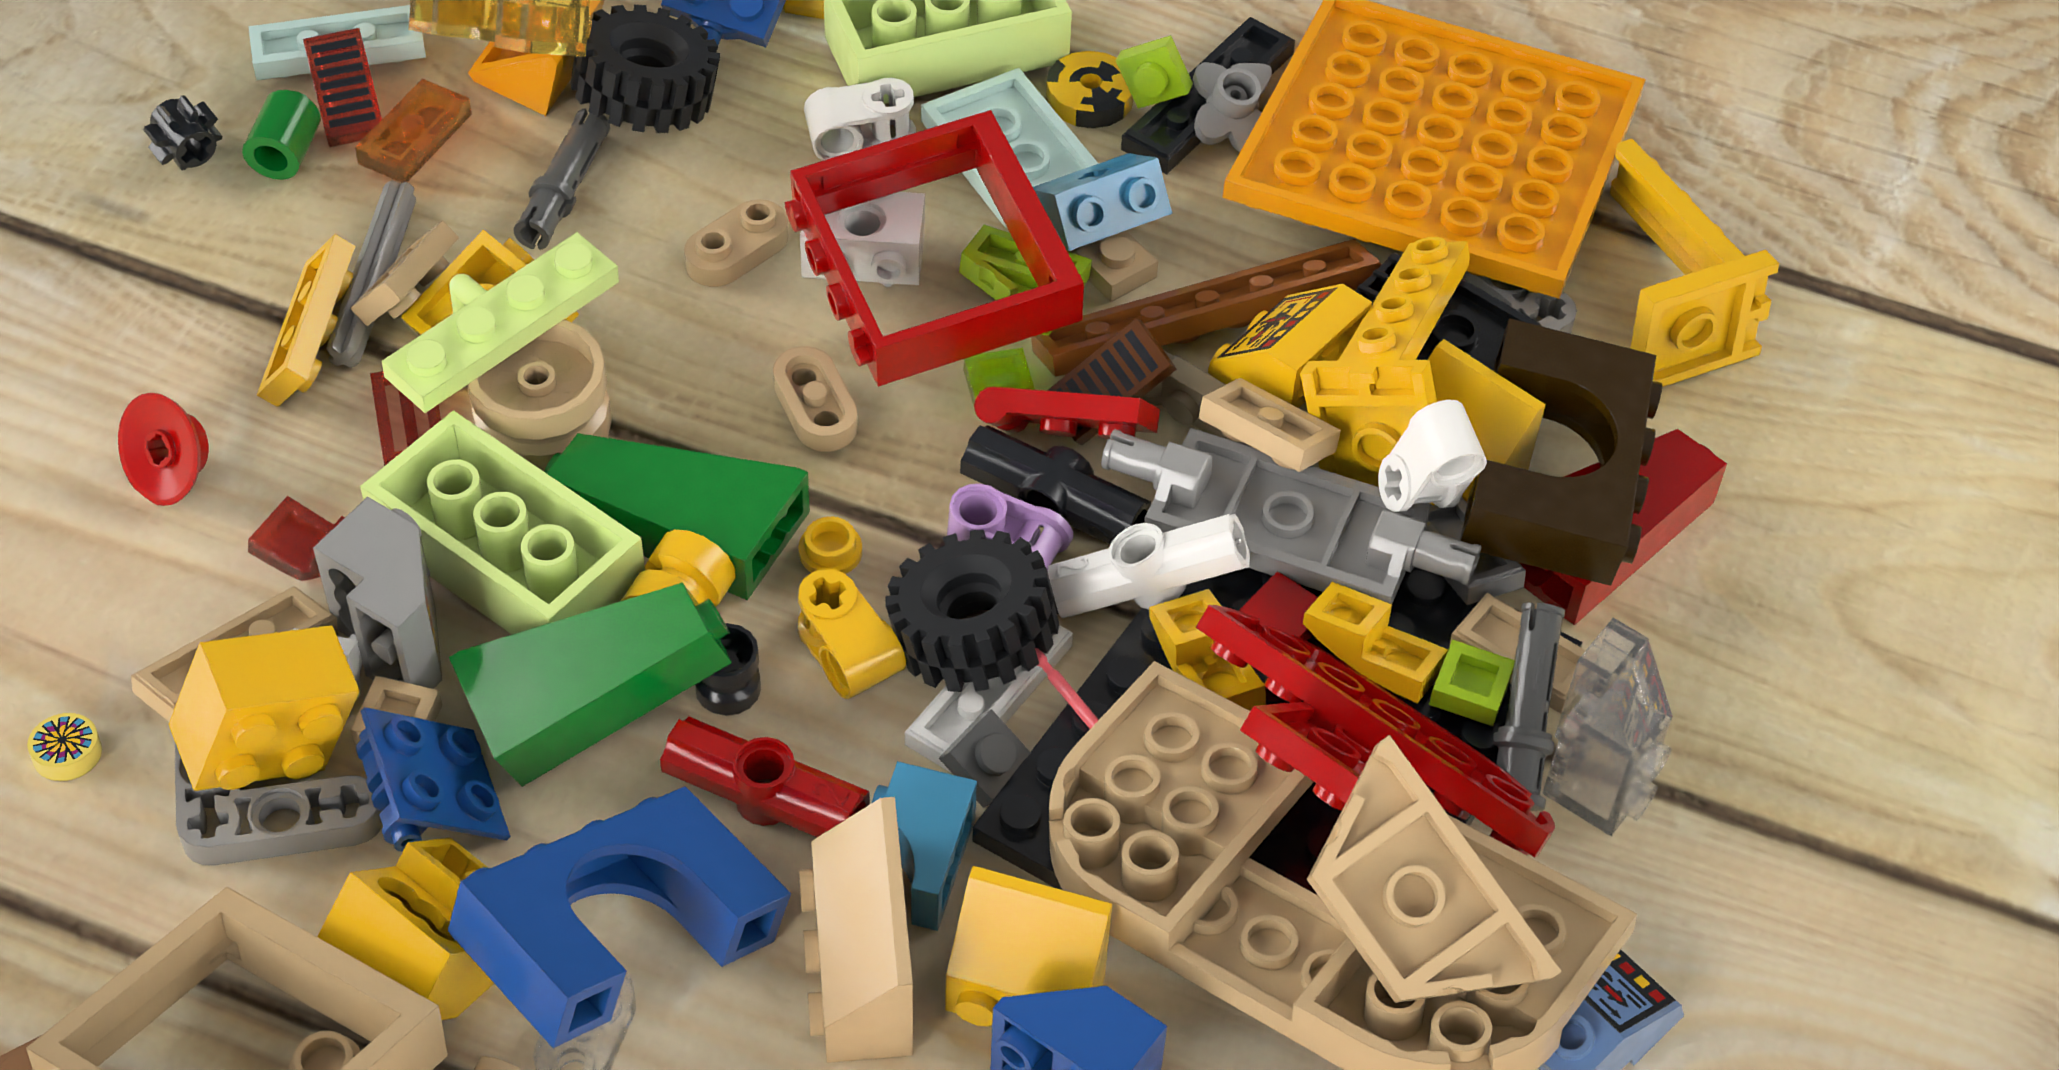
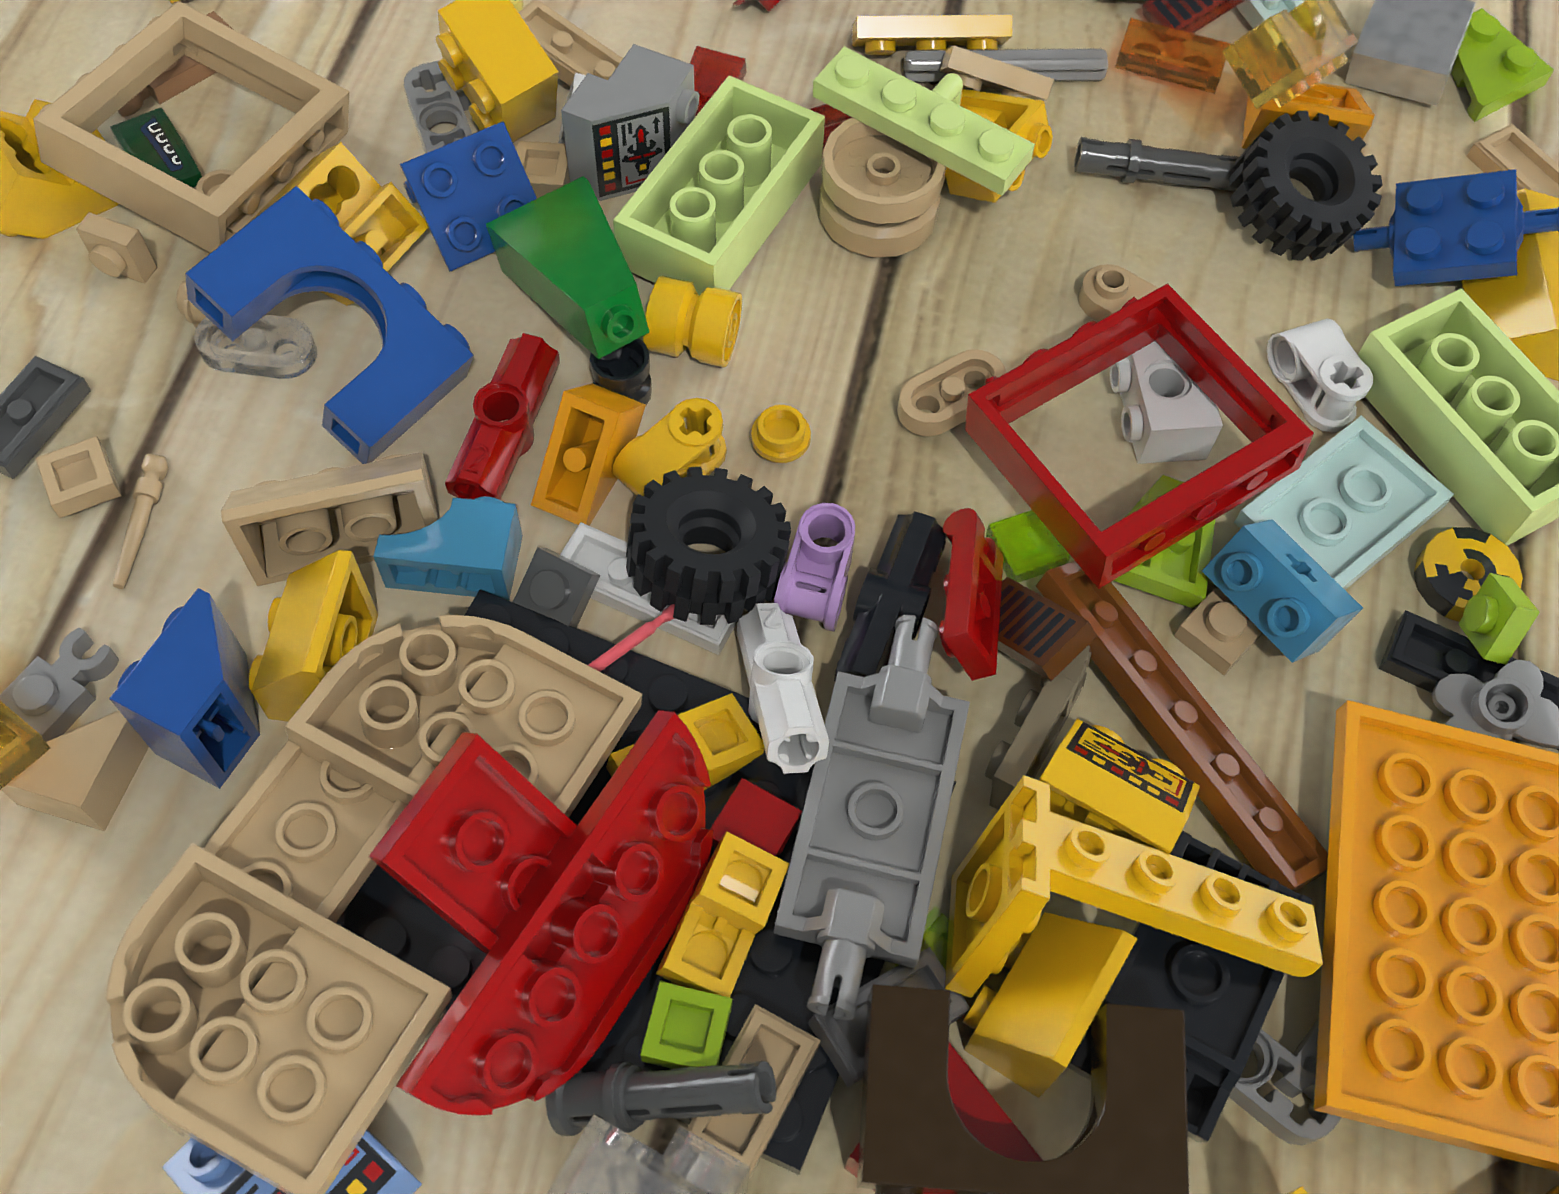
camera: 80 degrees right, 10 degrees up
green slope [544,433,810,601] -> none
tan plate [1198,378,1341,472] -> none
tan wing [1307,735,1561,1003] -> none
white piece [1378,400,1487,512] -> none
none -> light orange slope [531,383,646,526]

